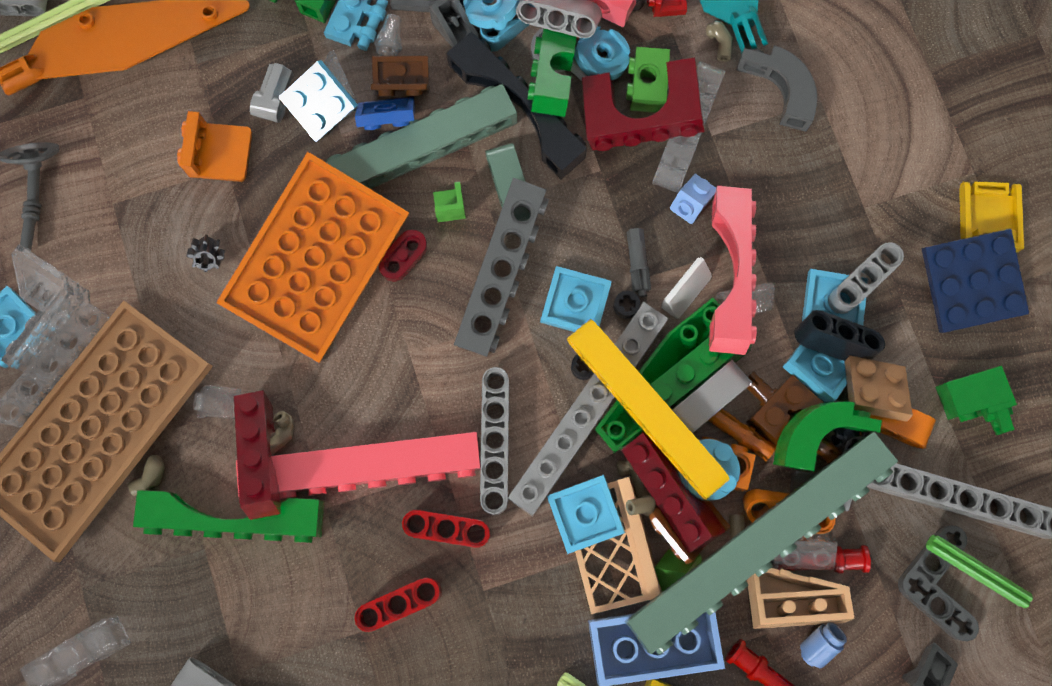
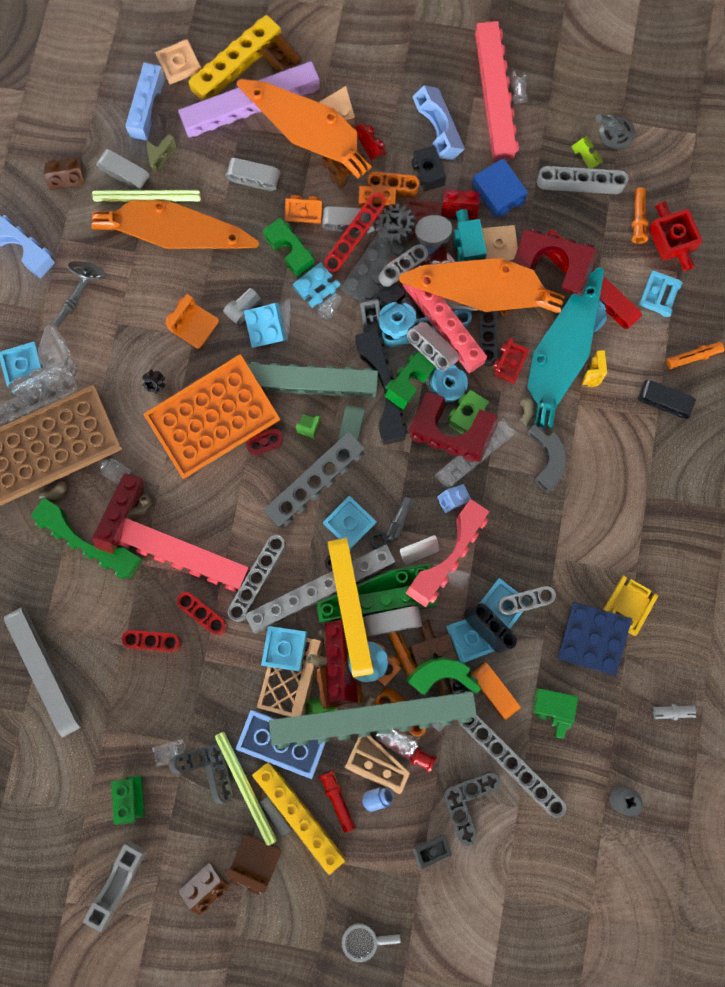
camera: 30 degrees right, 0 degrees up
blue plate [355,96,415,130] -> none
reddish brown bracket [371,56,430,96] -> none
medium nougat plate [845,355,913,422] -> none
bright green axle [926,535,1033,608] -> none

